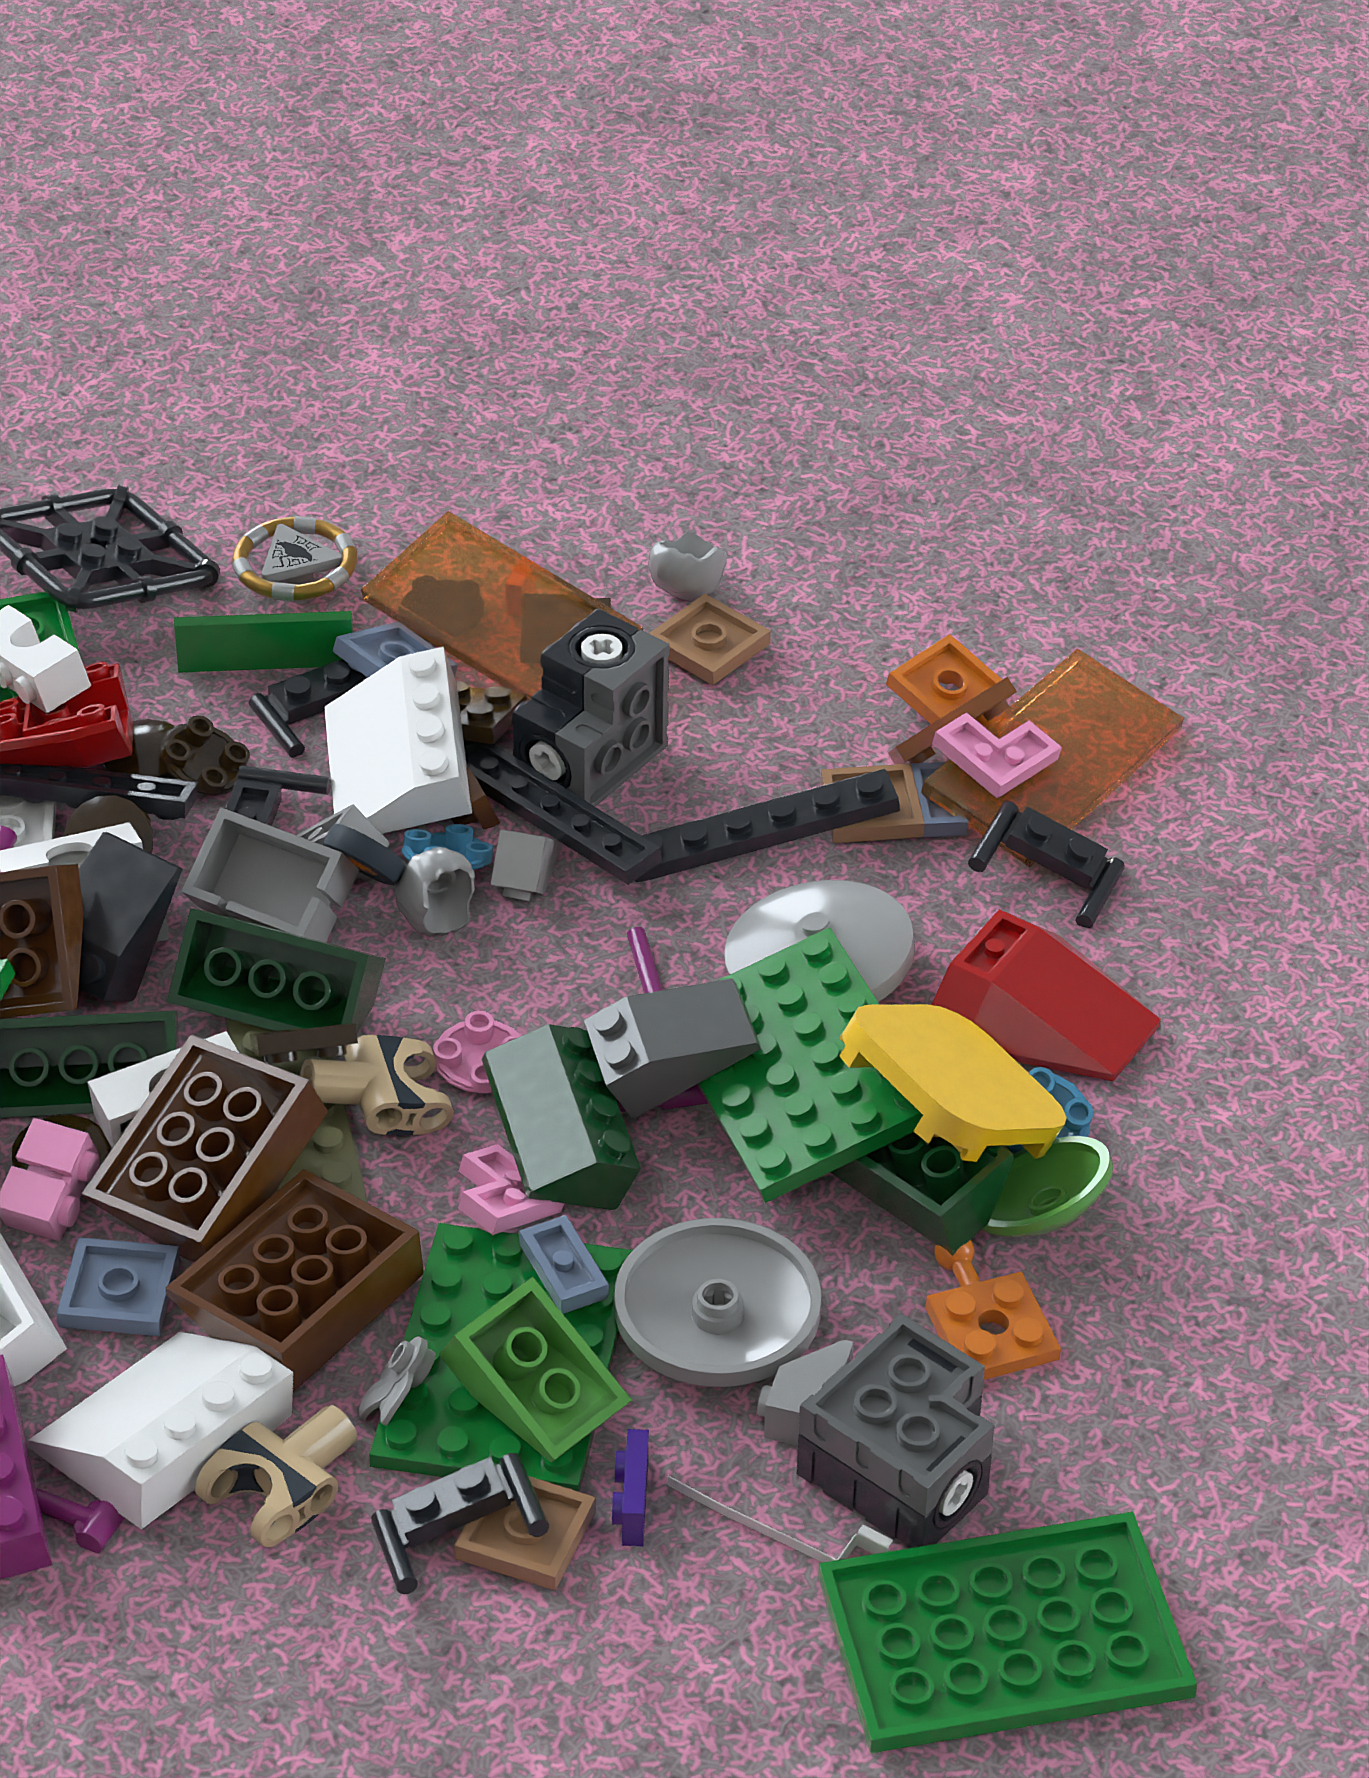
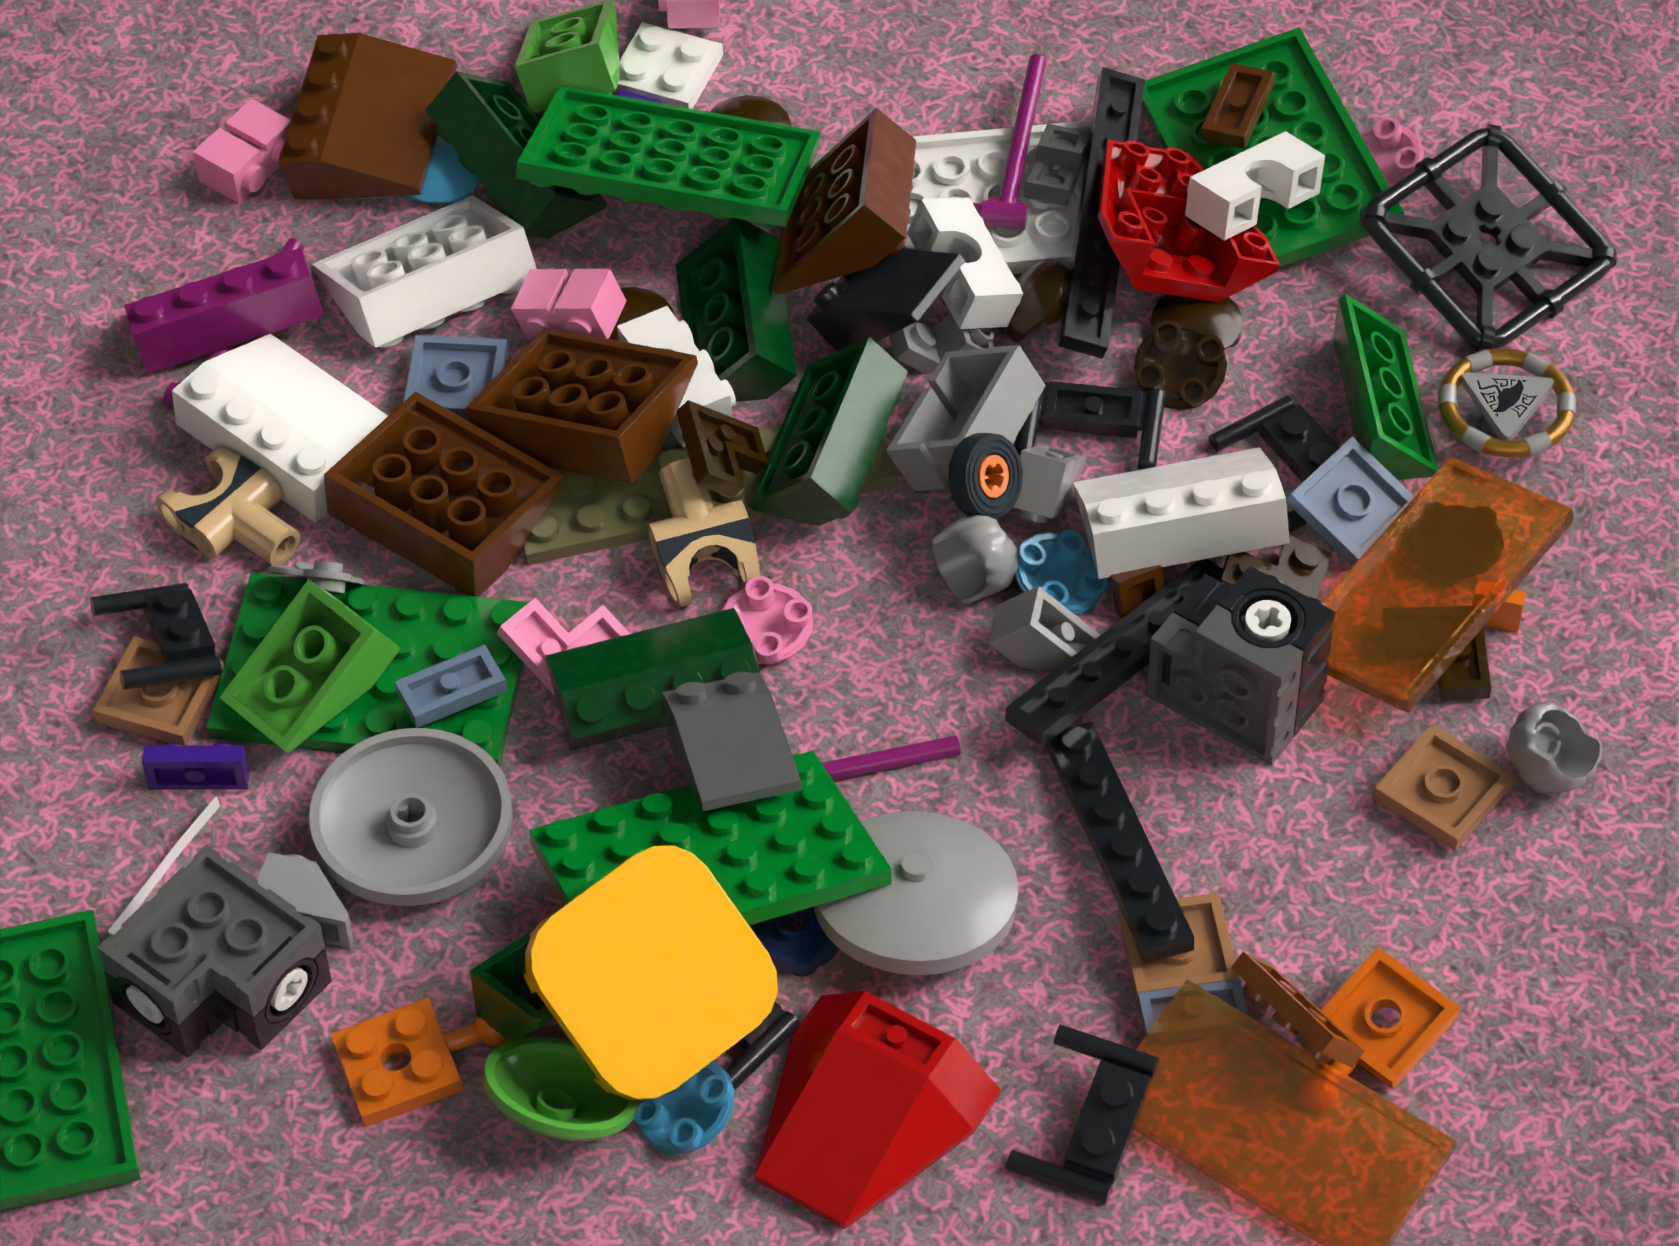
camera: 90 degrees right, 10 degrees up
bright pink plate [932,712,1062,798] -> none

